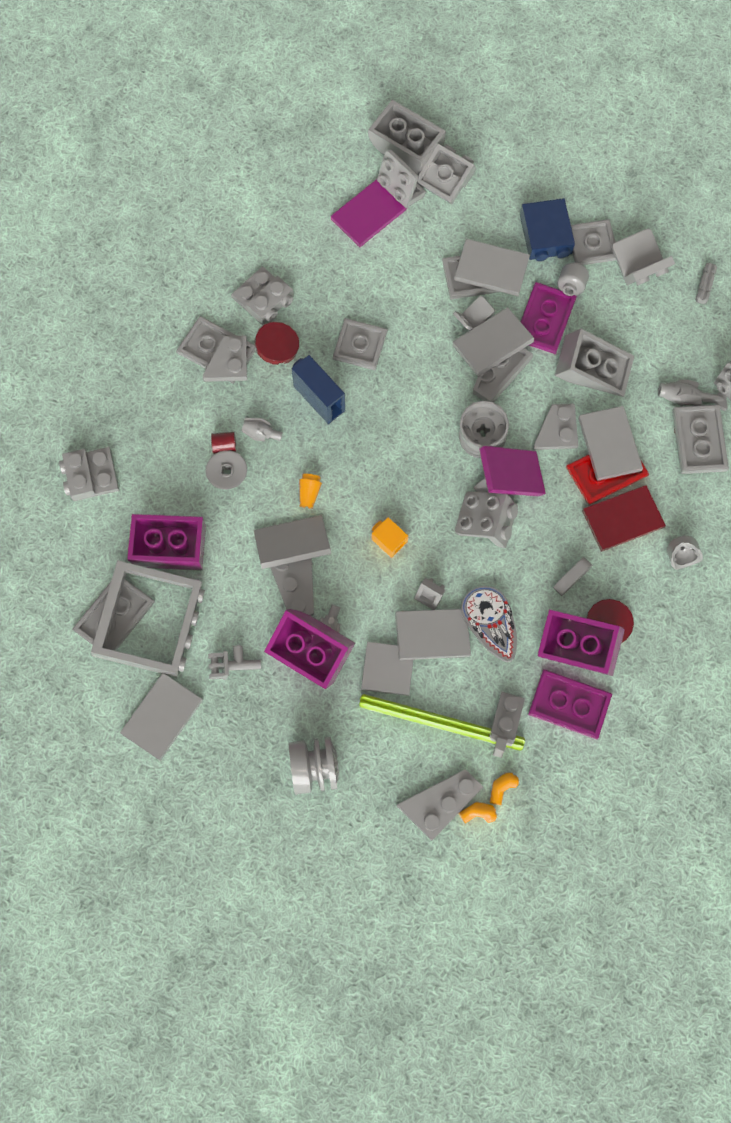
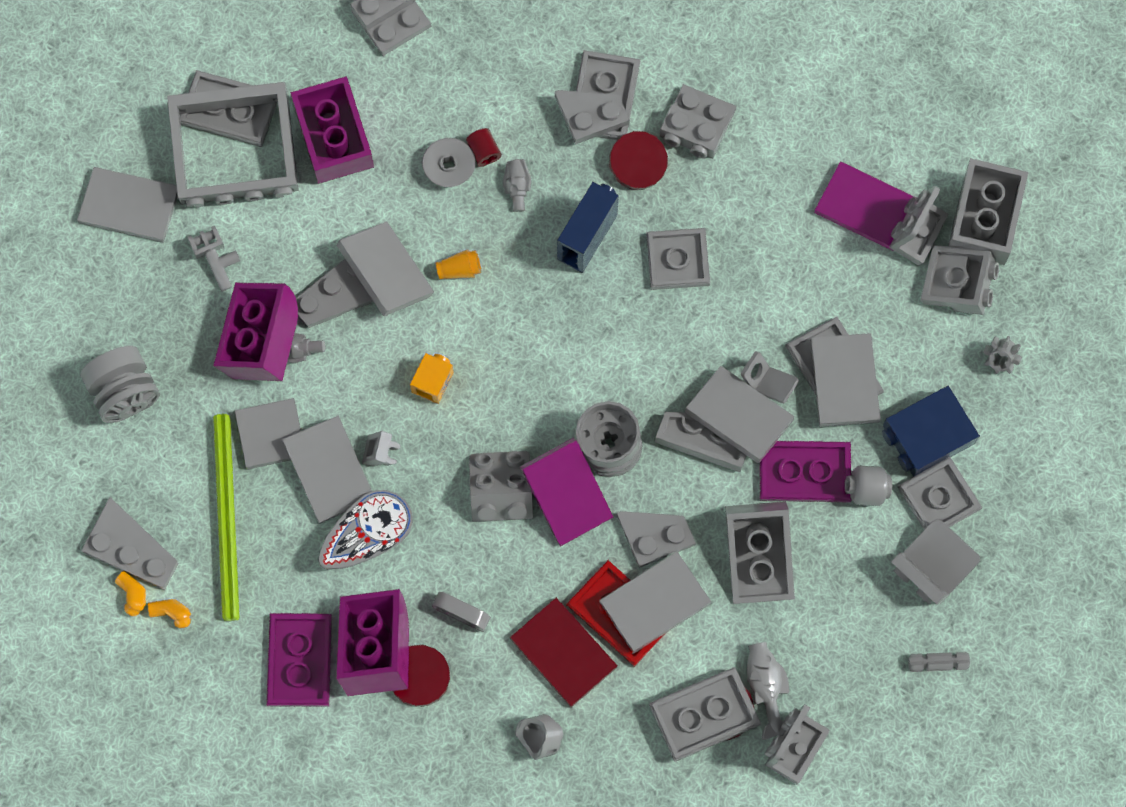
camera: 70 degrees right, 0 degrees up
light grey hinge [489,692,525,758] -> none
none -> light grey gear [983,336,1022,374]

